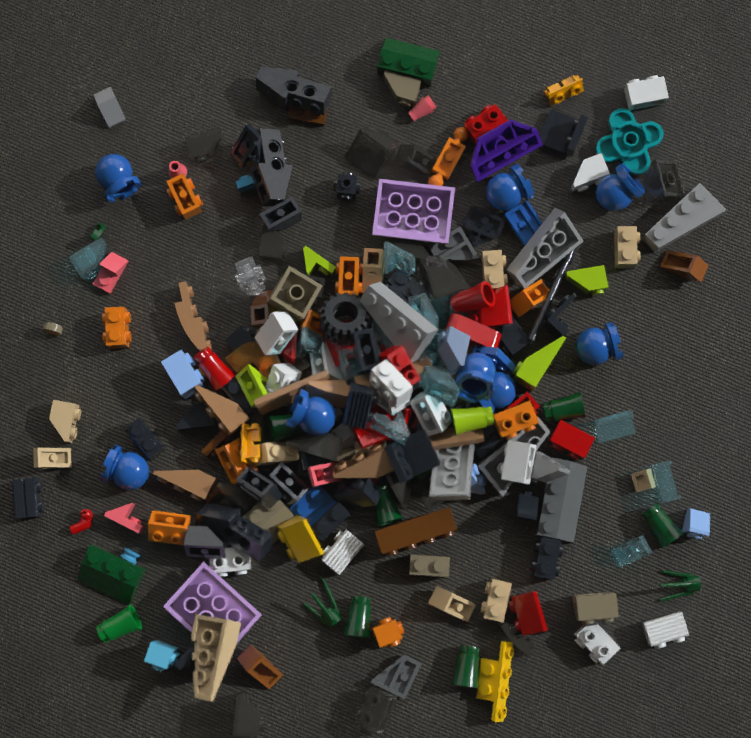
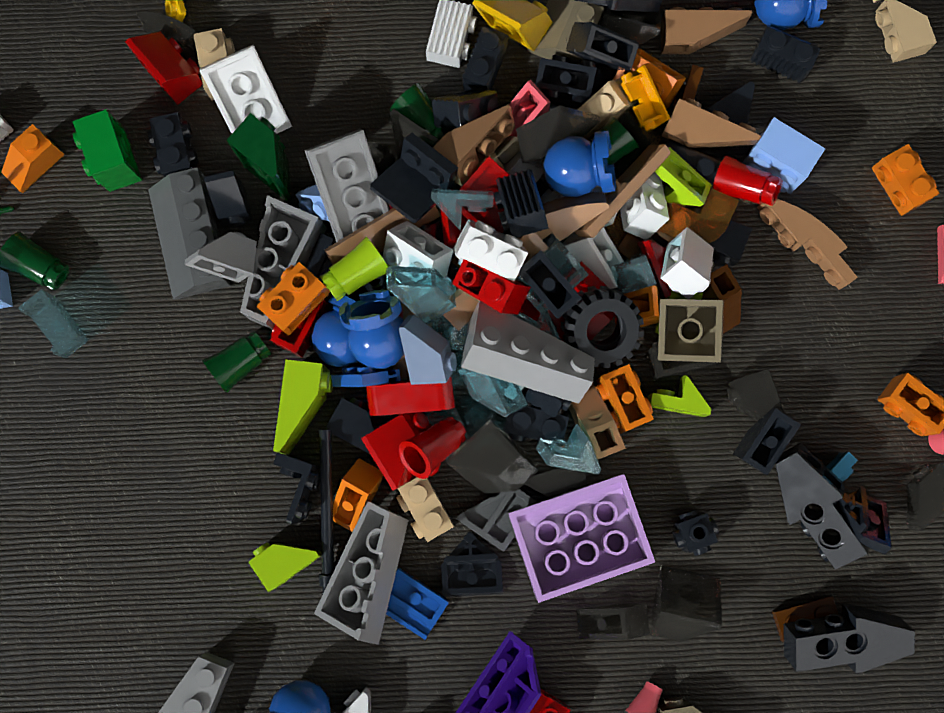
camera: 150 degrees right, 0 degrees up
clear brick [234,257,267,296] -> none
blue plate [290,486,336,527] -> none
reddish brown brick [375,507,457,557] -> none
dark tan brick [409,555,450,577] -> none
orange plate [428,127,469,186] -> none
tan slope [429,585,476,622] -> none
blue tile [486,164,534,211] -> none
white brick [500,440,537,484] -> none
red brick [548,420,595,461] -> none
dark tan slope [572,592,619,624] -> none
white brick [574,620,621,665] -> none
blue tile [575,322,623,365] -> none
clear light blue panel [592,410,636,443] -> none
clear light blue slope [611,535,652,568] -> none
tan brick [614,226,641,268] -> none
tan plate [631,468,656,492] -> none
dark orange slope [660,250,709,282] -> none
none -> orange slope [1,124,65,193]
none -> green brick [72,109,142,192]
none -> white tile [199,45,292,133]
none -> dark green slope [226,113,292,202]

